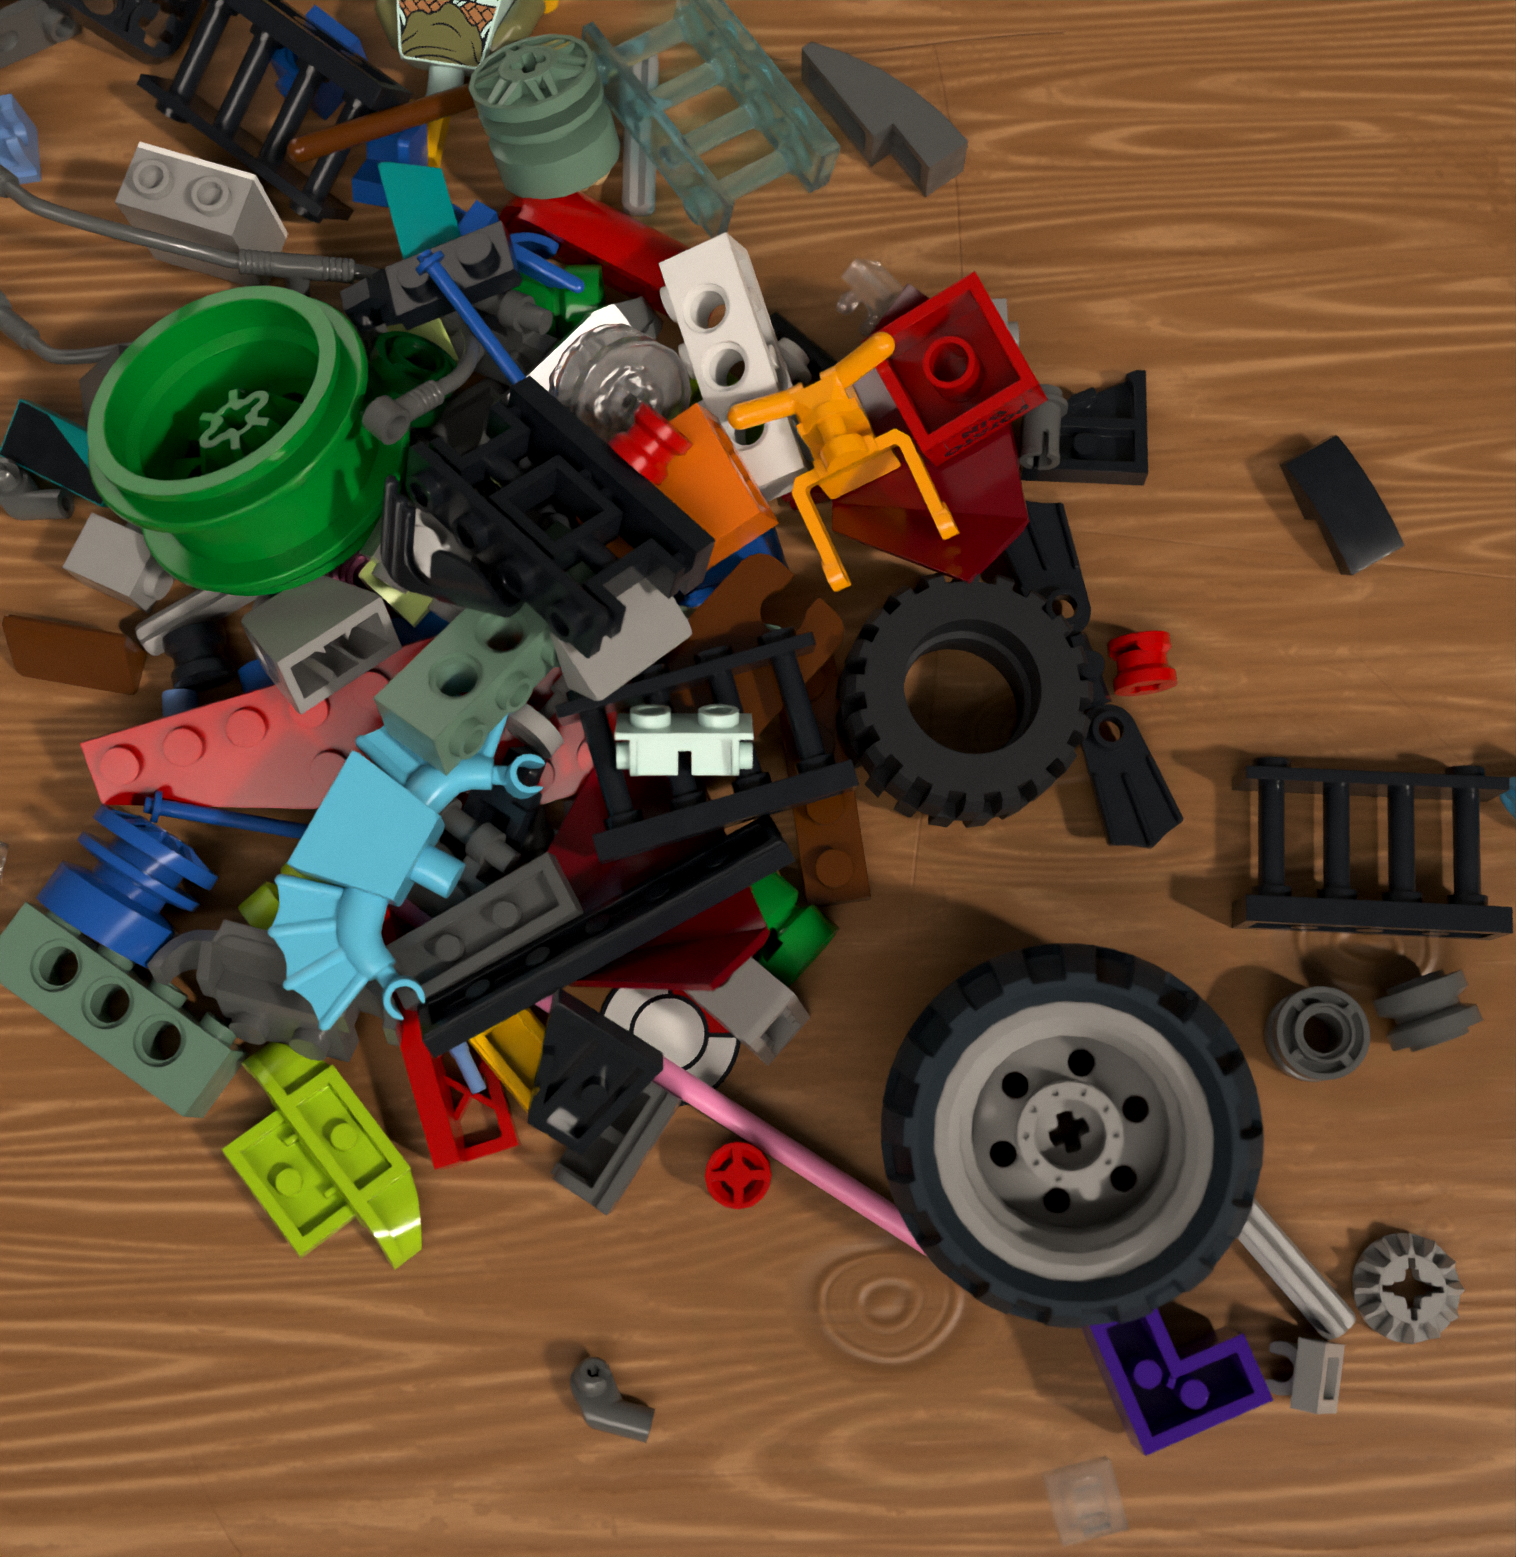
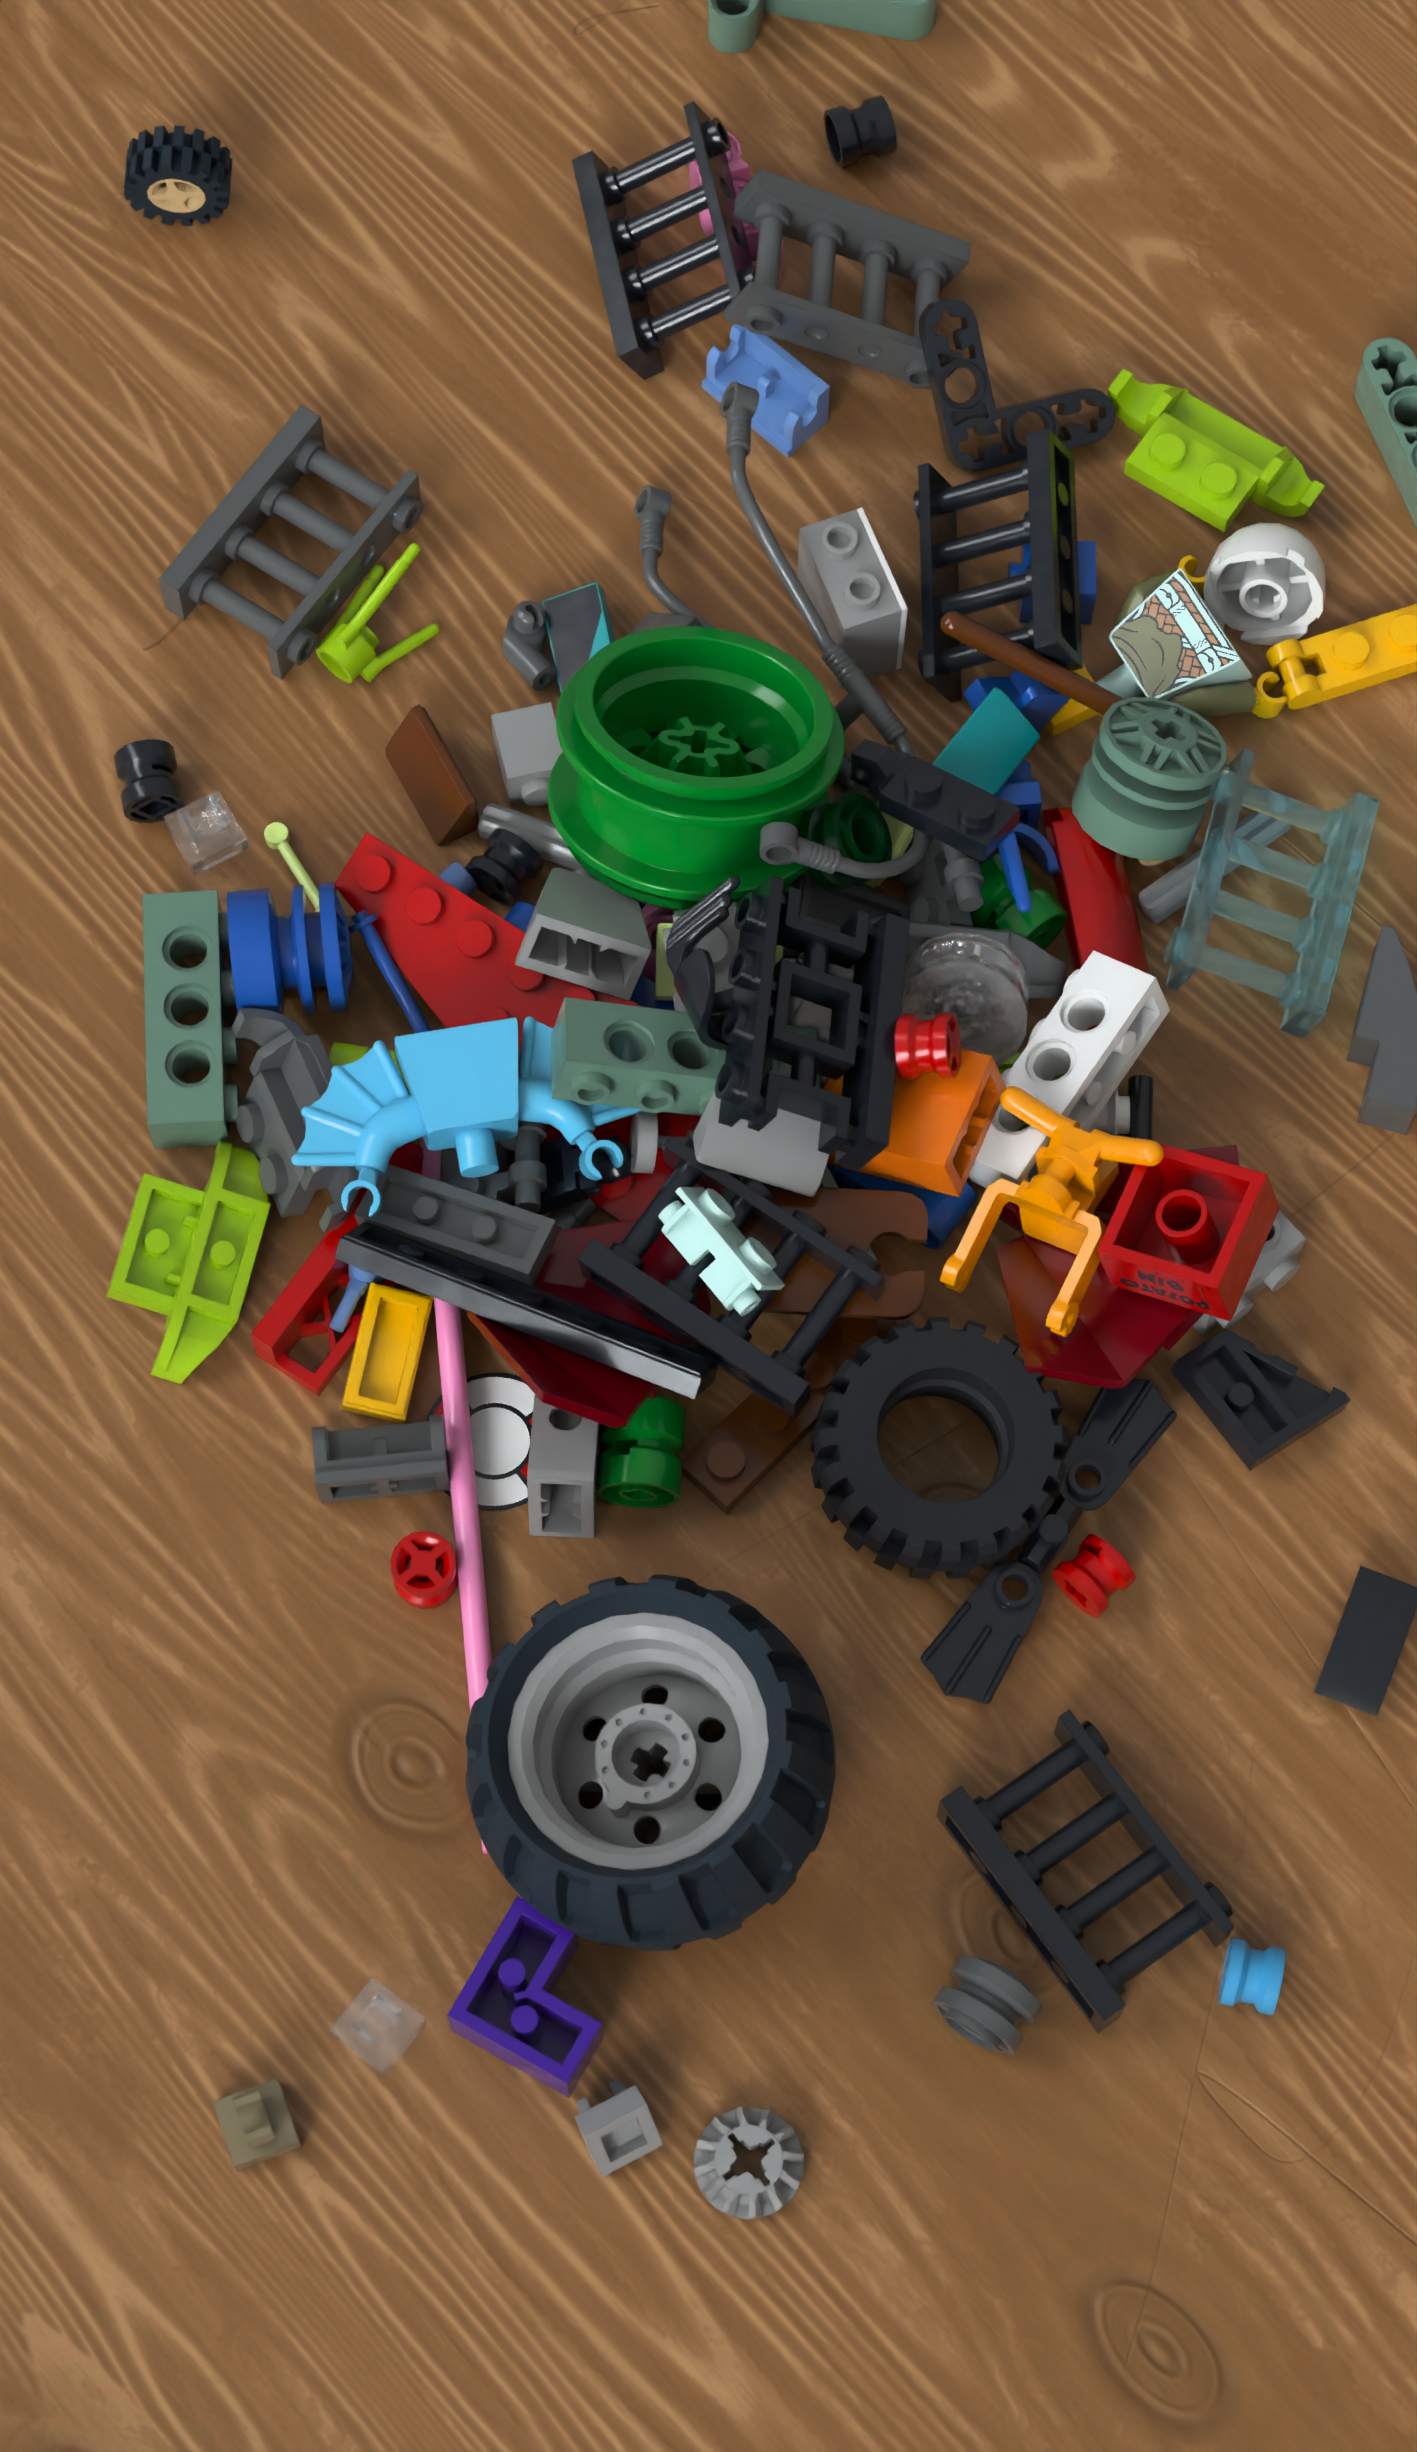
camera: 45 degrees right, 10 degrees down
blue axle [415,249,526,385] -> none
black wing [527,987,663,1155] -> none
dark grey arm [570,1357,655,1443] -> none
clear tile [836,258,904,336] -> none
dark grey pin [1019,384,1068,470] -> none
light grey axle [1237,1198,1356,1340] -> none
dark grey wheel [1264,986,1370,1082] -> none
none -> yellowish green hinge [264,822,320,912]

